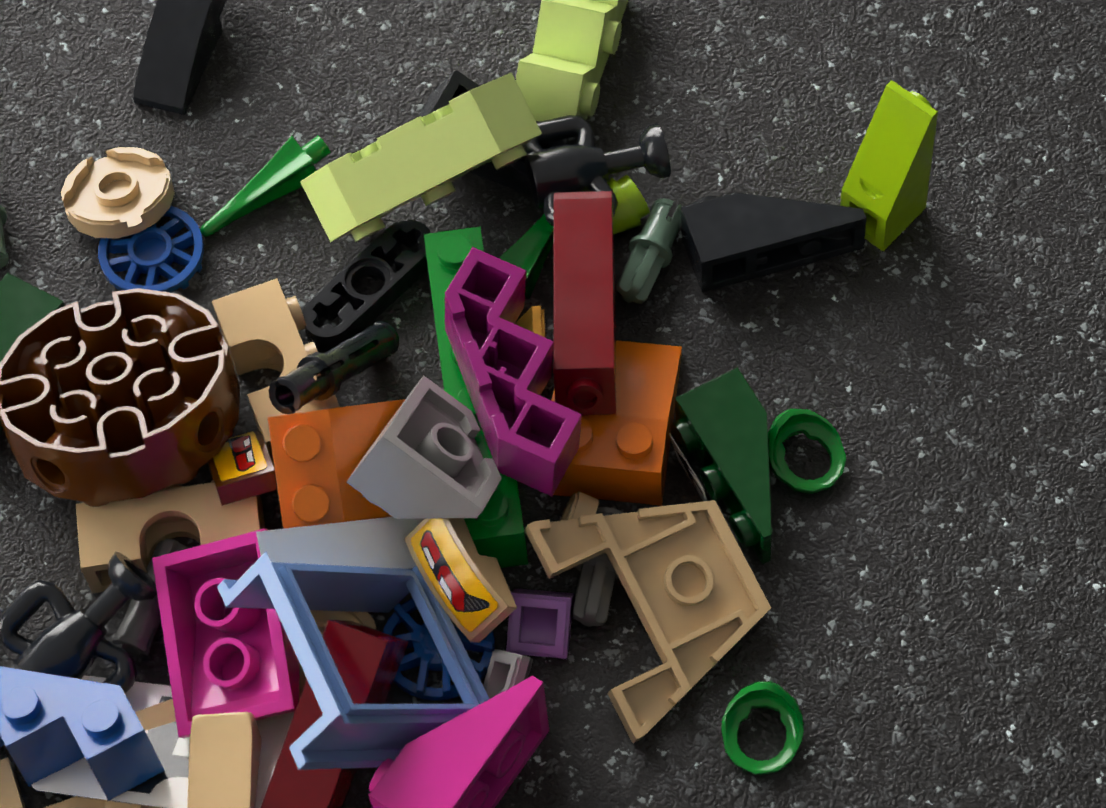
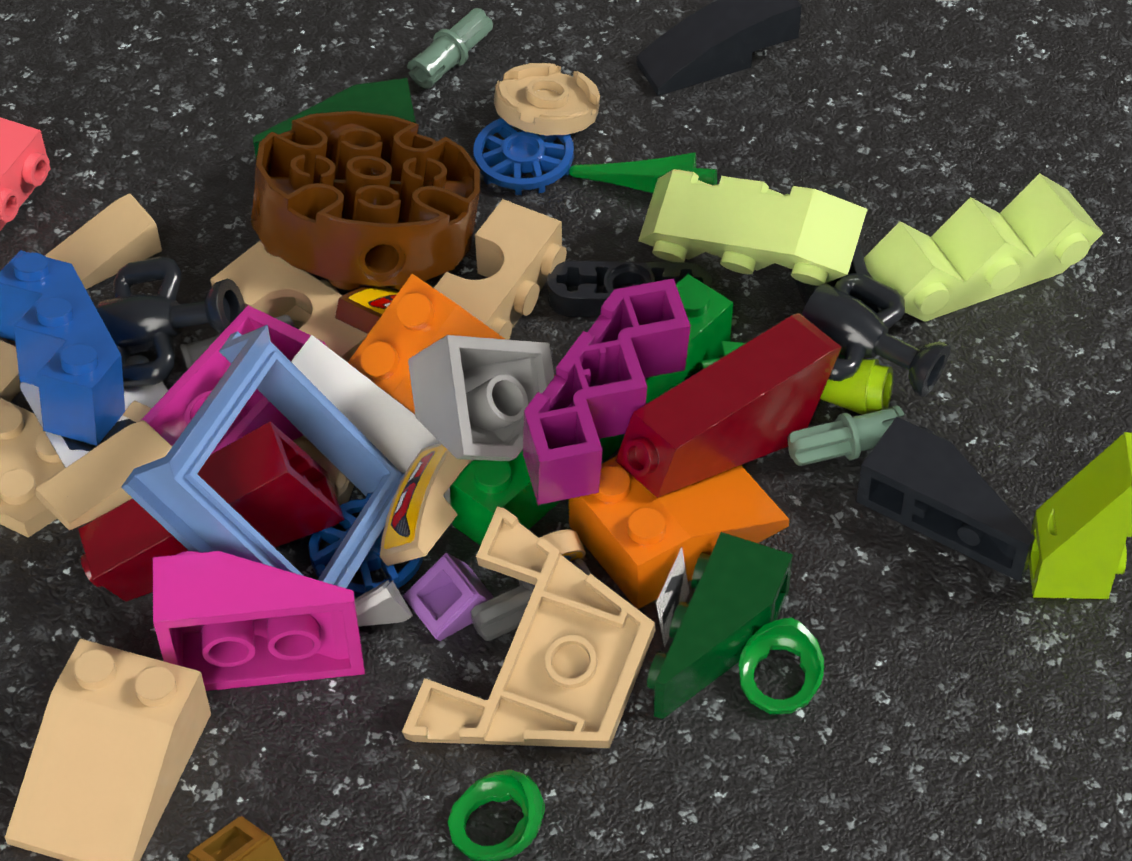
camera: 45 degrees right, 10 degrees down
black pin [268,321,399,414] -> none

